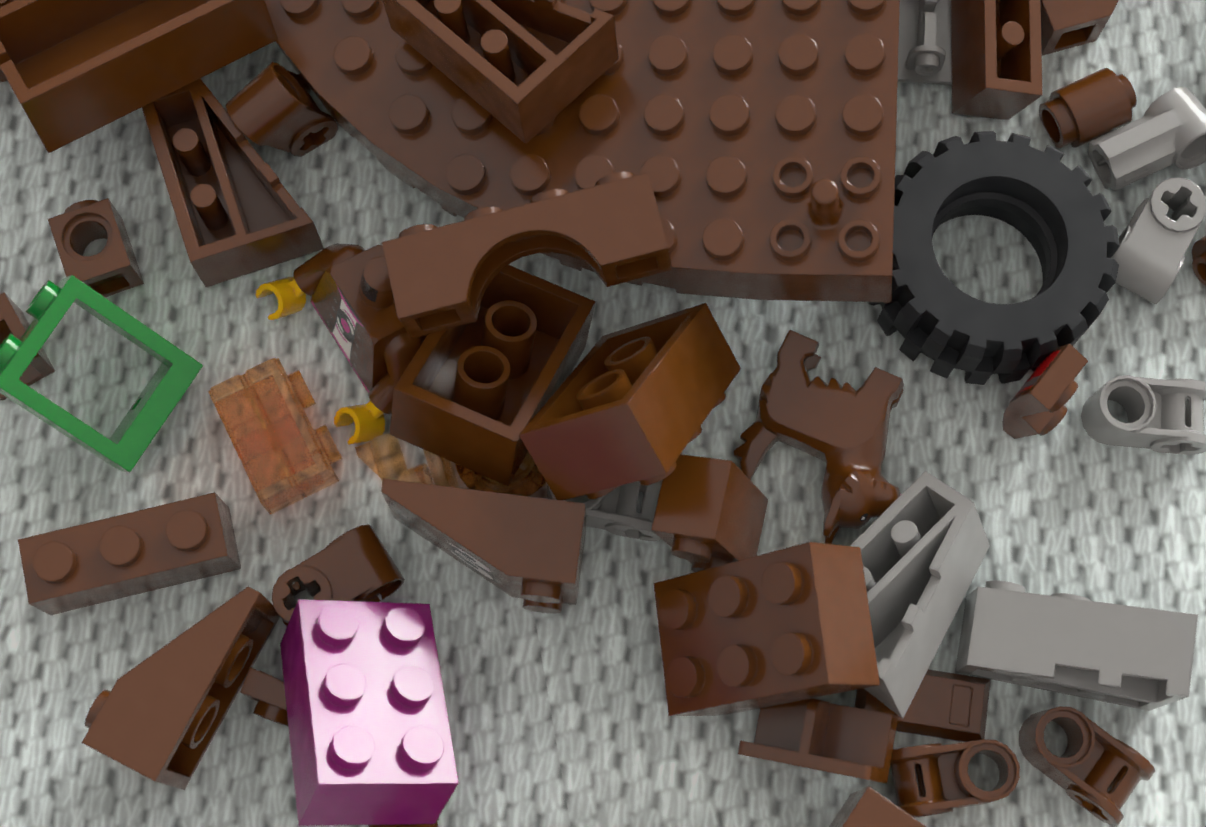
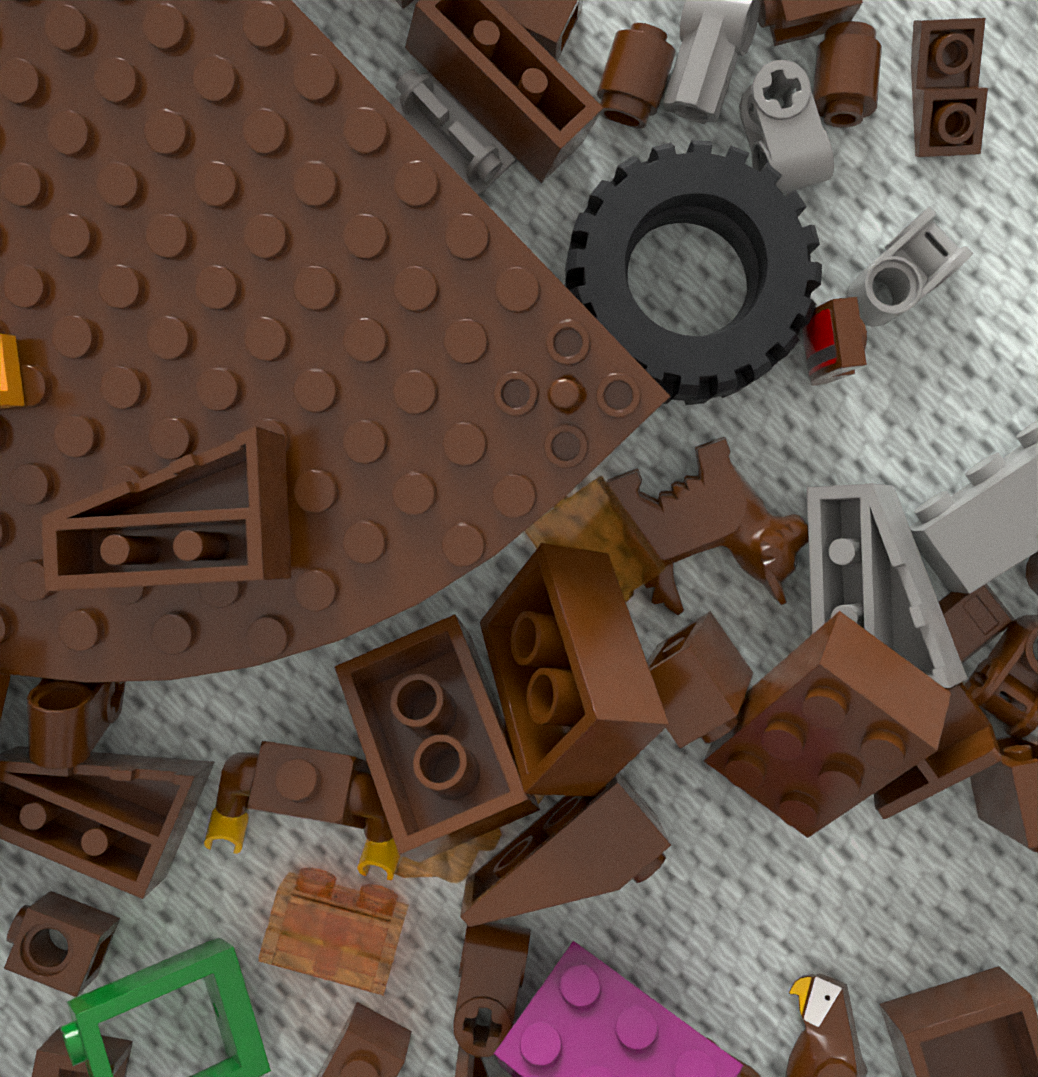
camera: 50 degrees left, 15 degrees up
reddish brown arch [381,172,672,338] -> none
none -> clear orange piece [525,475,667,602]

